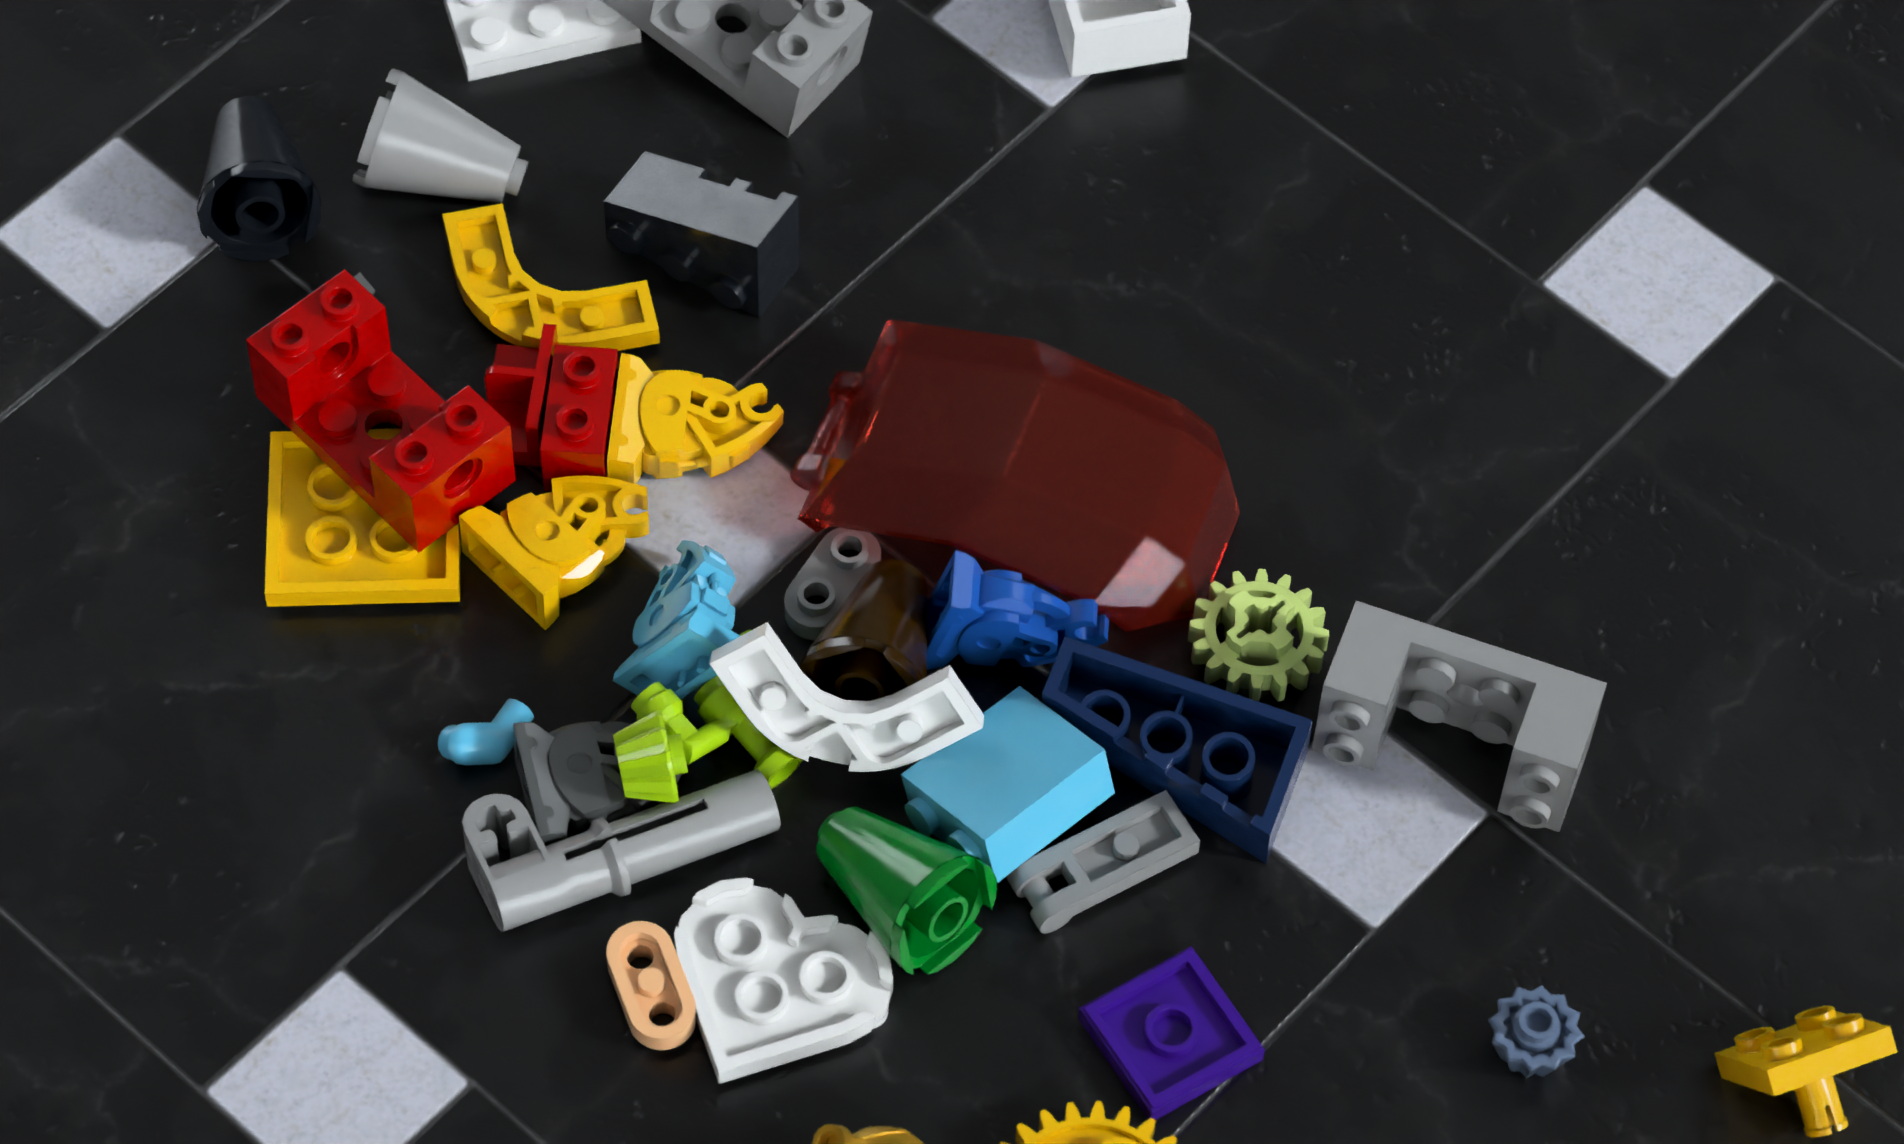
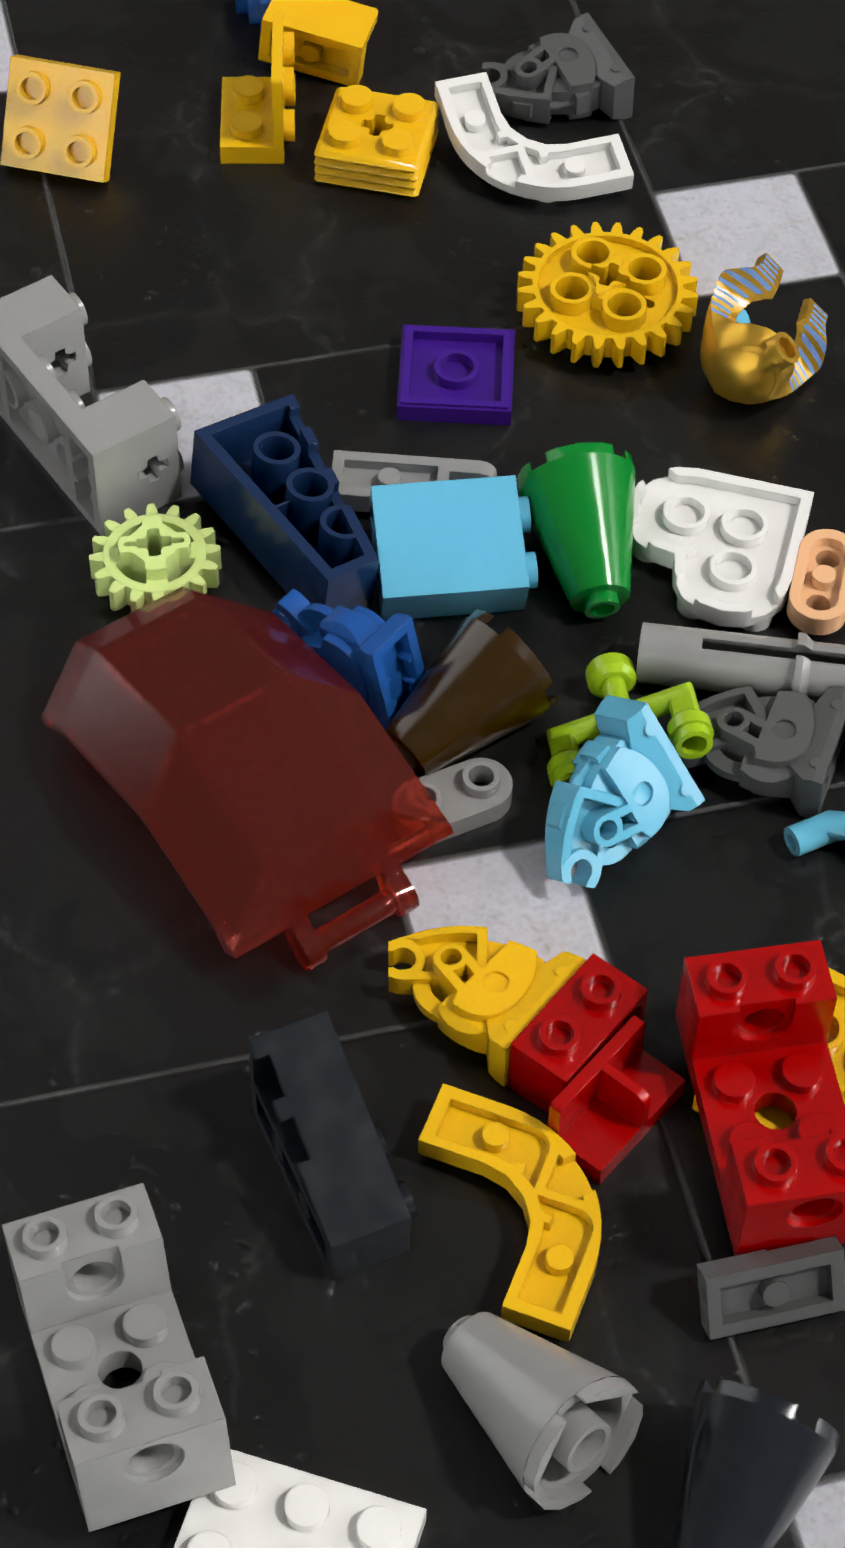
camera: 145 degrees left, 5 degrees down
yellow piece [459,475,649,630] -> none
lime piece [613,710,688,803] -> none
white plate [709,622,984,772] -> none
sand blue piece [1488,985,1584,1078] -> none

